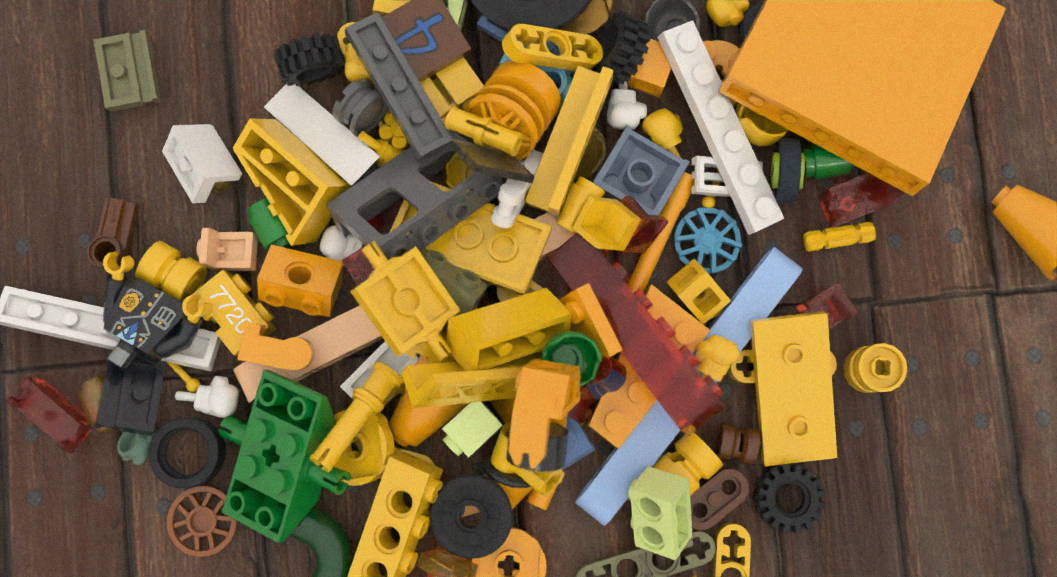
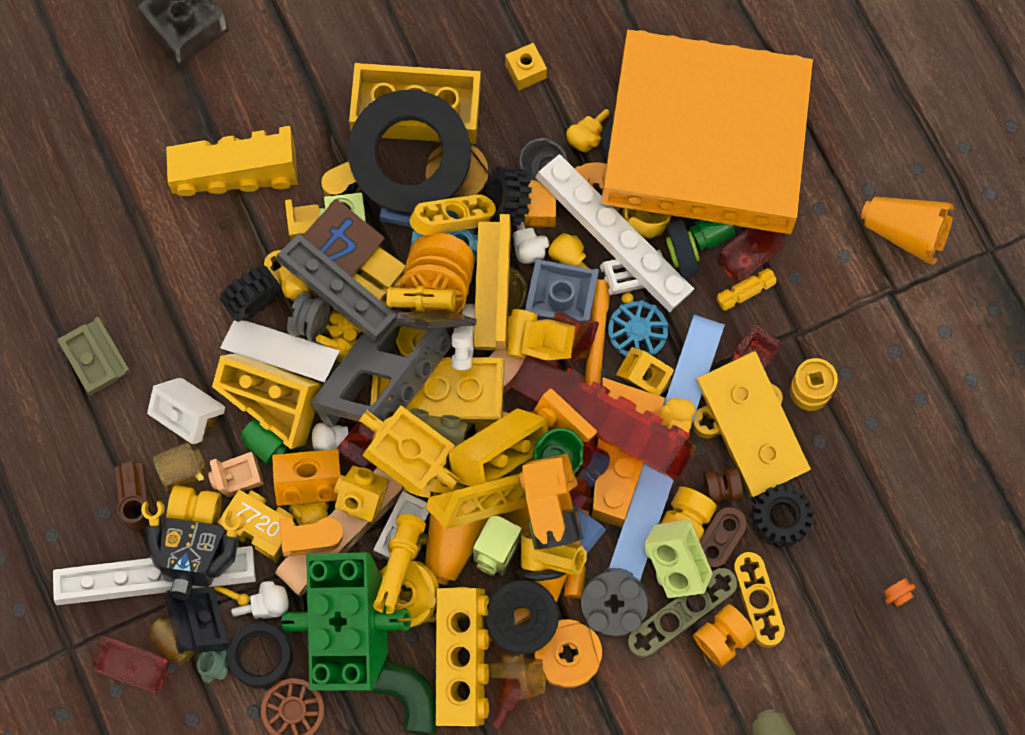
camera: 15 degrees left, 10 degrees down
none -> clear yellow brick [152,442,206,494]
none -> yellow piece [289,502,330,525]
none -> yellow brick [334,465,390,522]
none -> dark grey plate [581,568,649,636]

